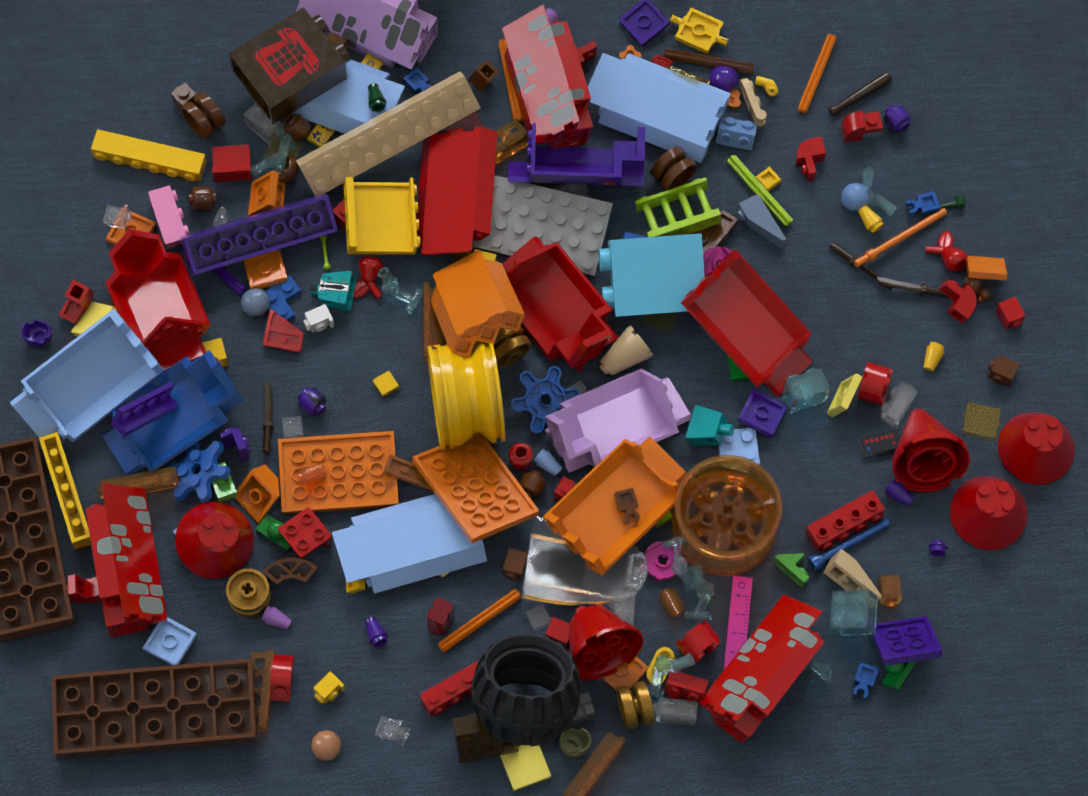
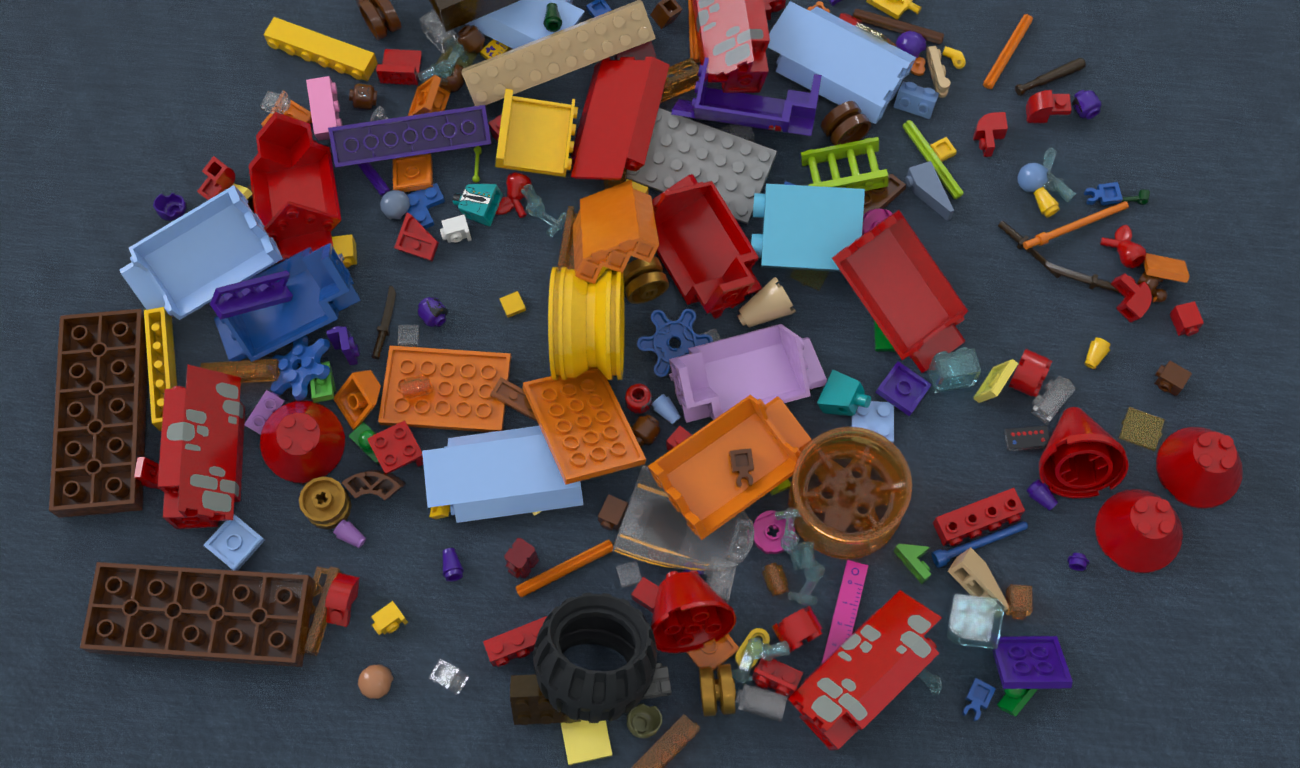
camera: 15 degrees right, 0 degrees up
none -> medium lavender hinge [244,390,285,435]

